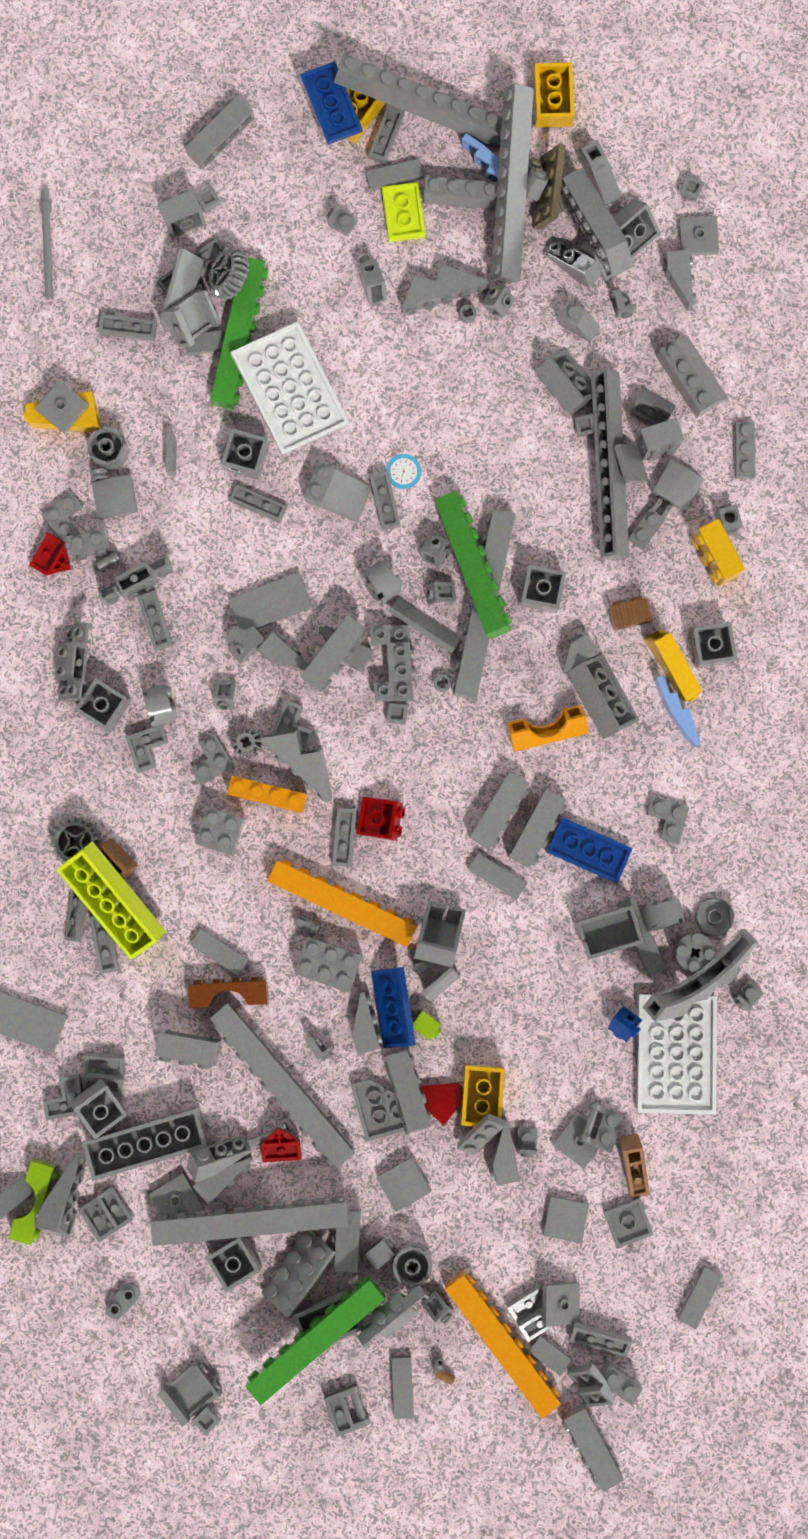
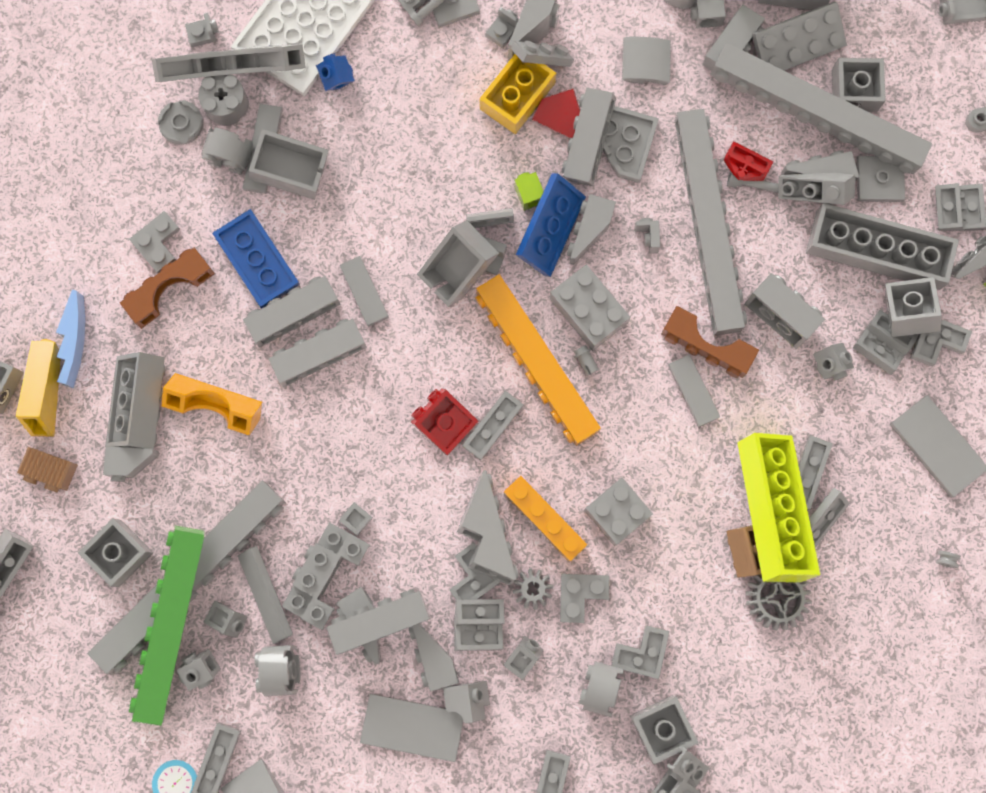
camera: 145 degrees left, 5 degrees down
light grey bush [434,674,451,692] -> none
none -> dark orange arch [119,247,215,329]
none -> light grey slope [454,599,505,651]
none -> light grey brick [813,343,854,381]

